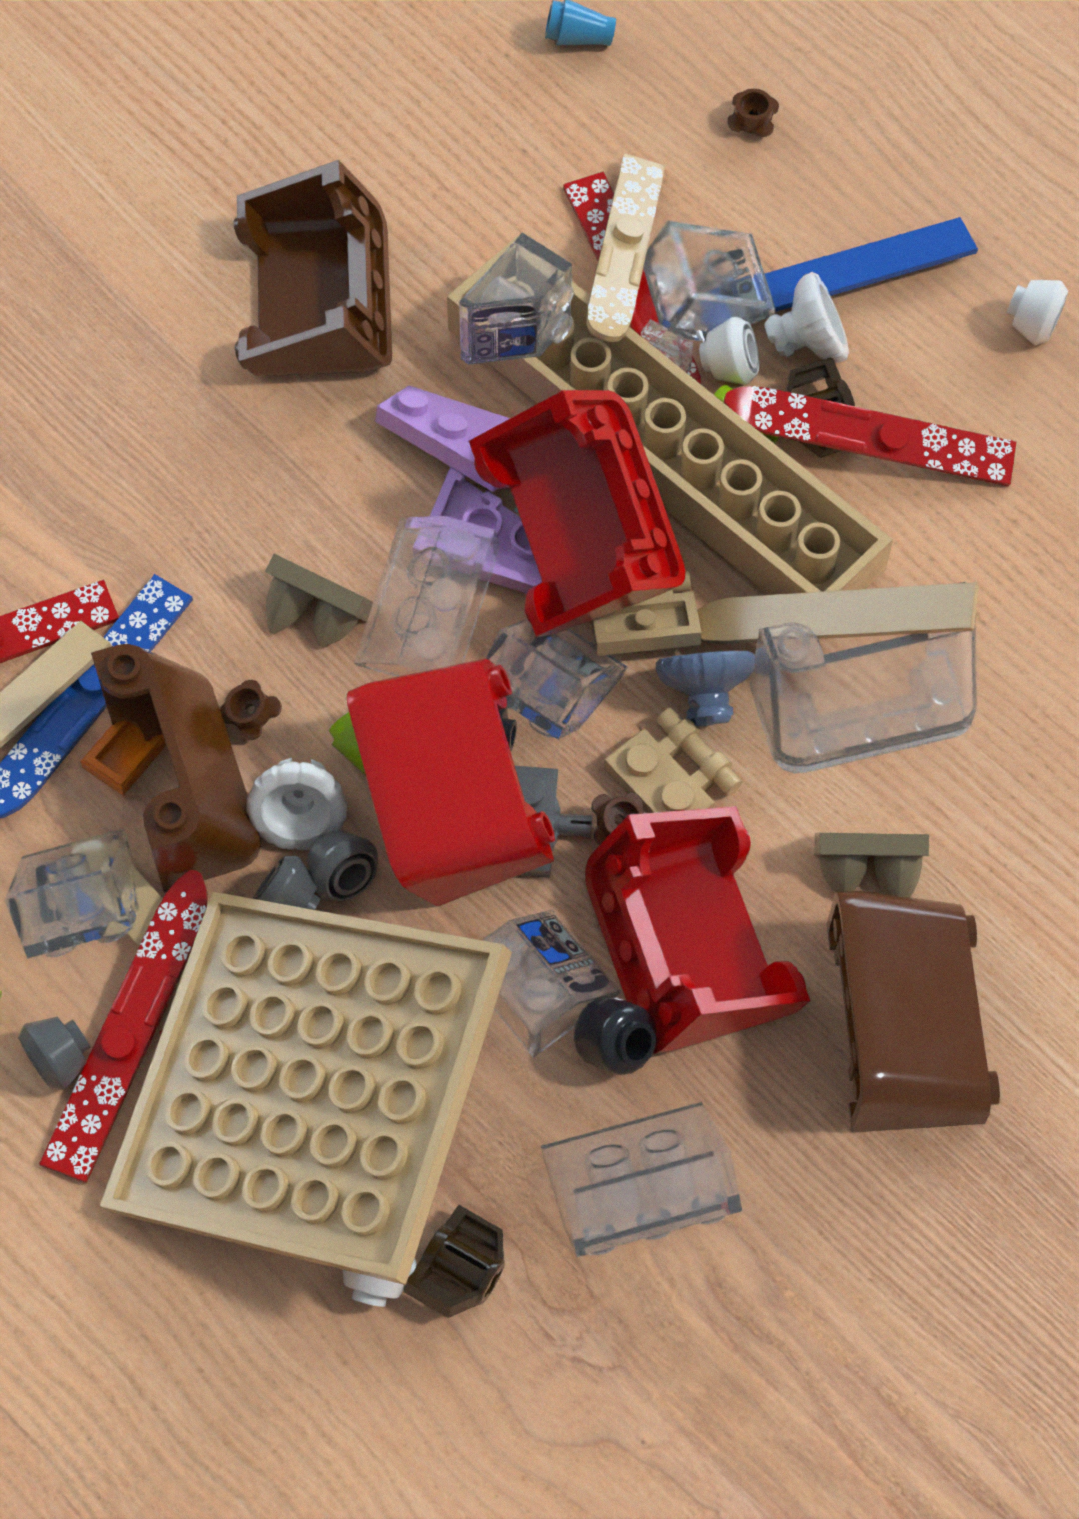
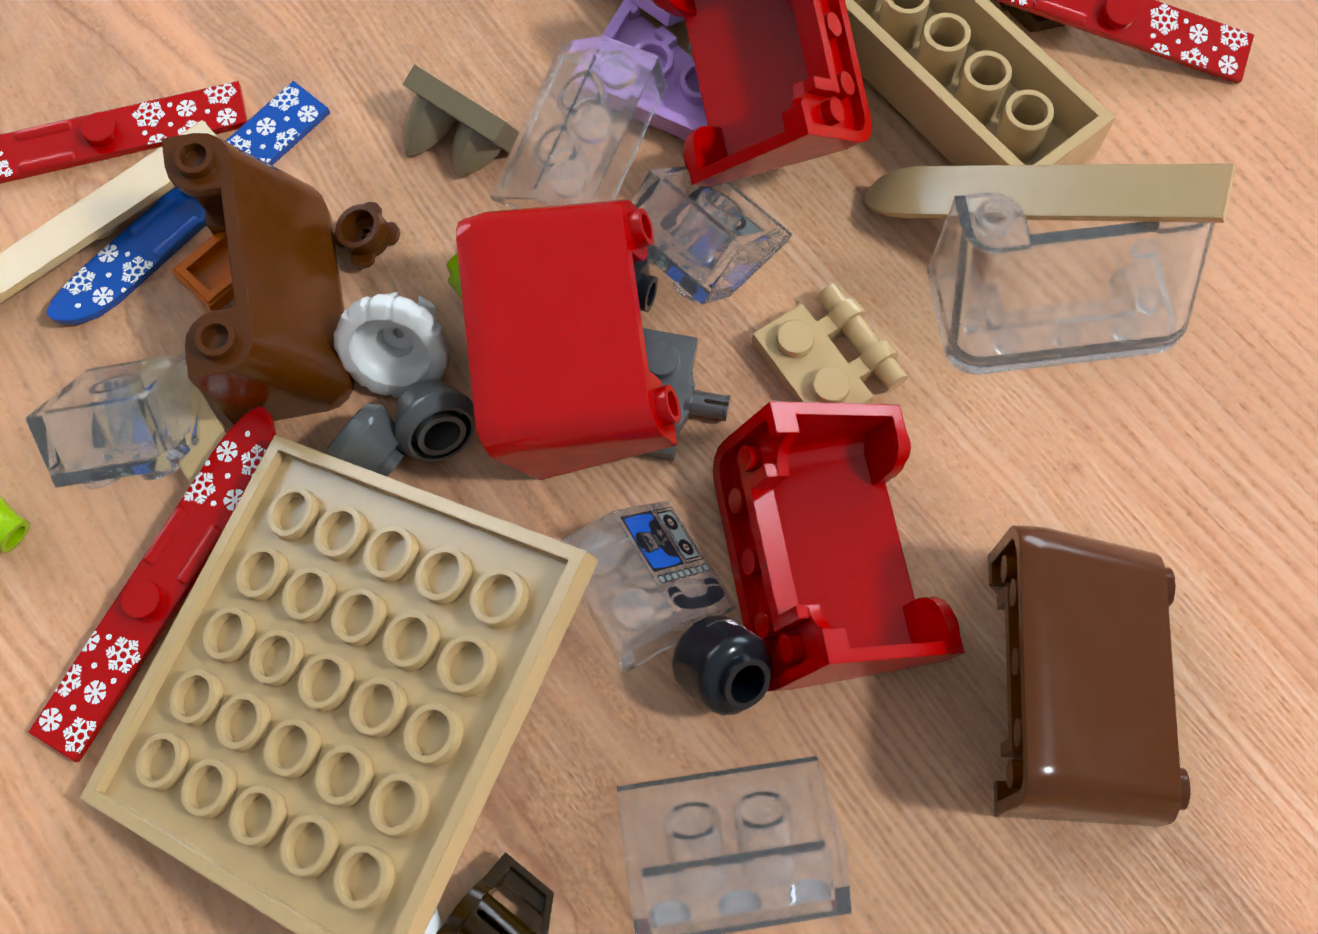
camera: 10 degrees right, 5 degrees up
dark grey cone [18,1017,91,1090] -> none
tan plate [591,571,701,656] -> none
reddish brown plate [591,792,644,845] -> none
sand blue hair [656,651,756,727] -> none
dark tan tile [814,833,929,897] -> none

